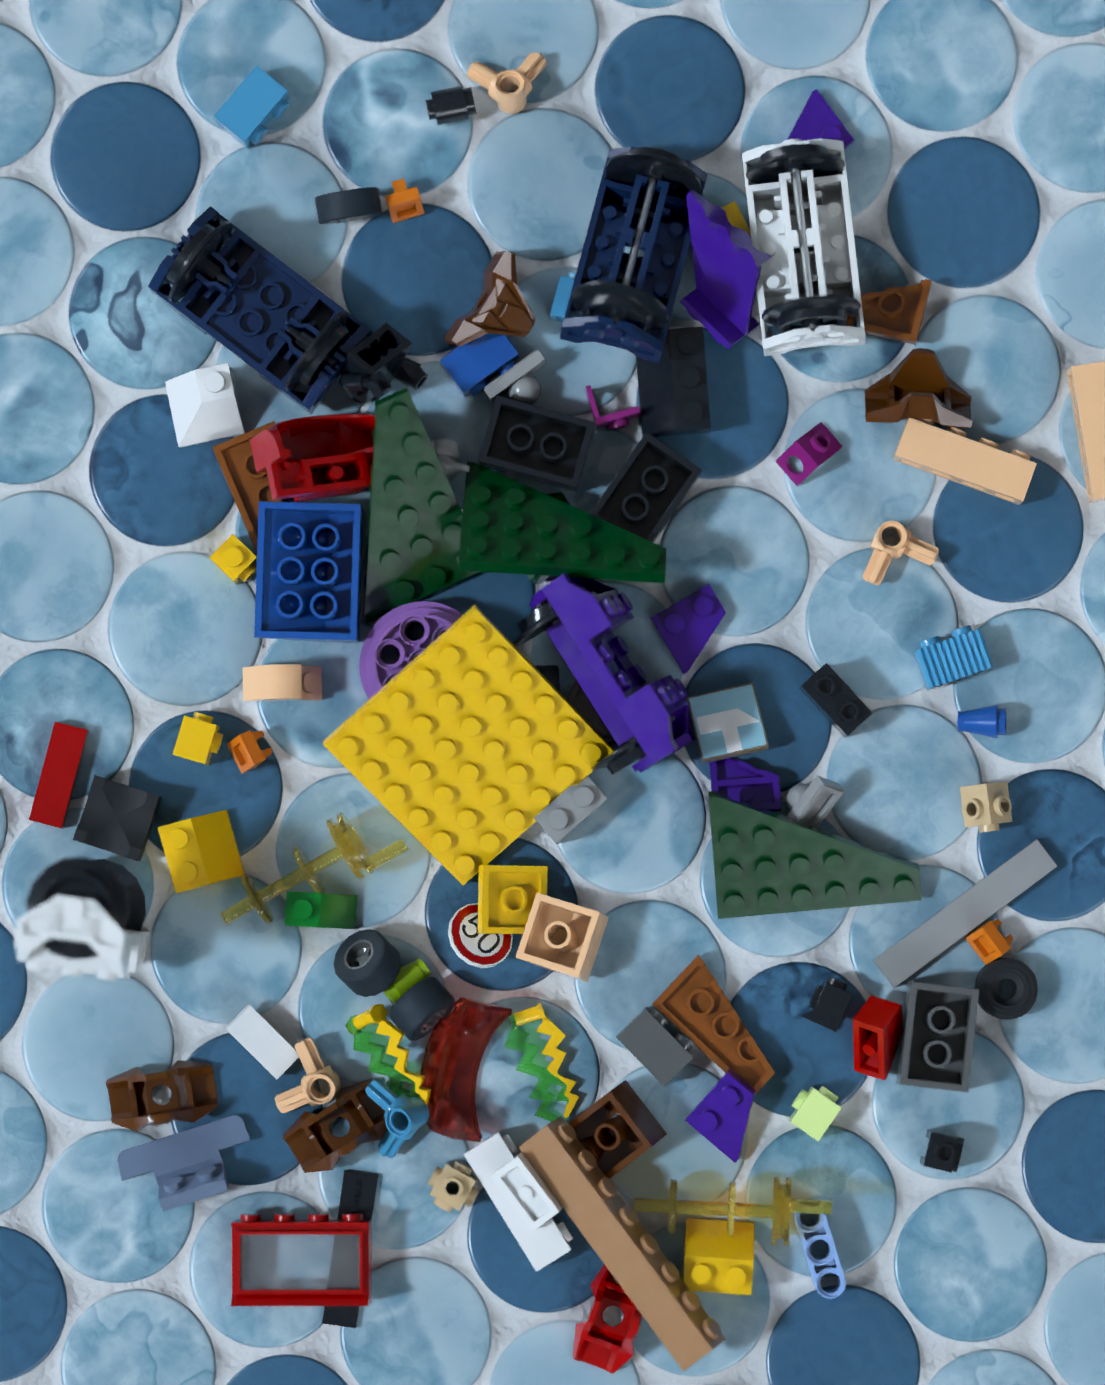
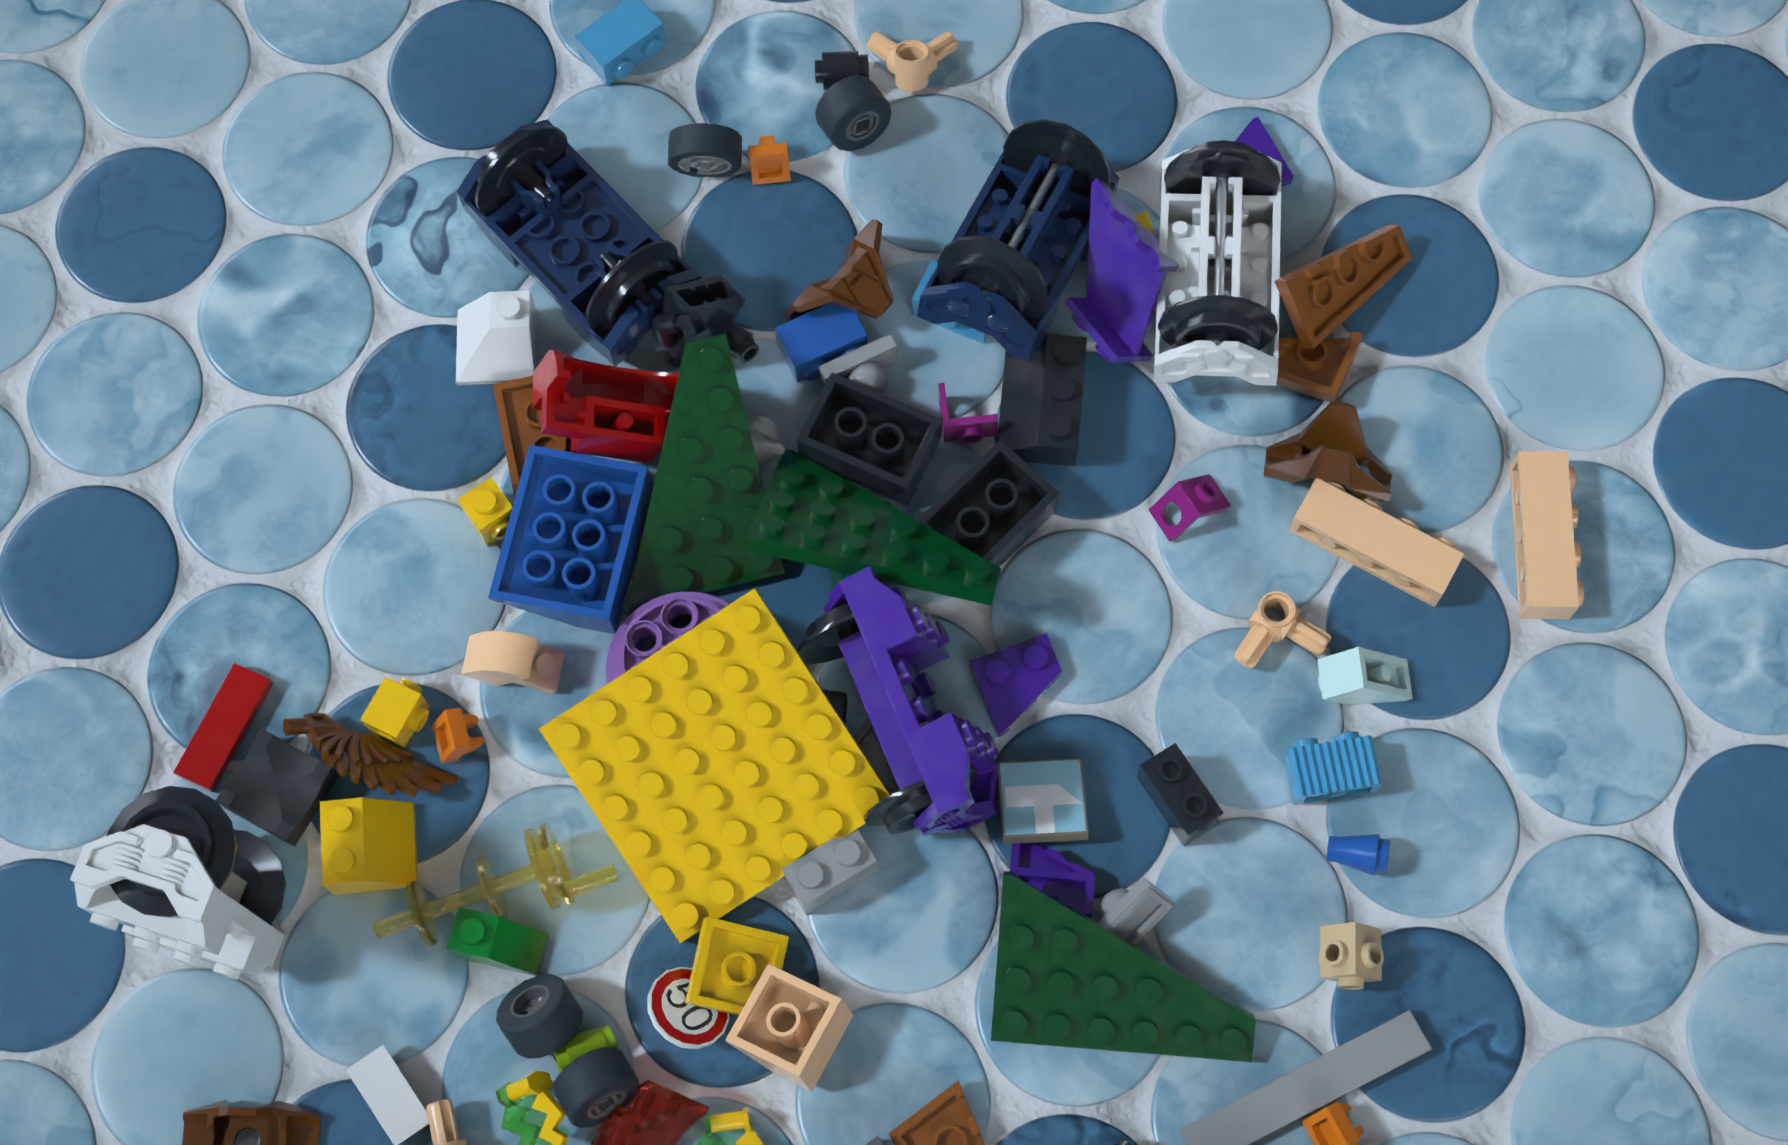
camera: 10 degrees right, 15 degrees down
none -> reddish brown animal [283,713,458,797]
none -> black wheel [815,75,892,151]
none -> dark orange wing [1274,224,1412,349]
none -> light aqua slope [1317,647,1413,705]

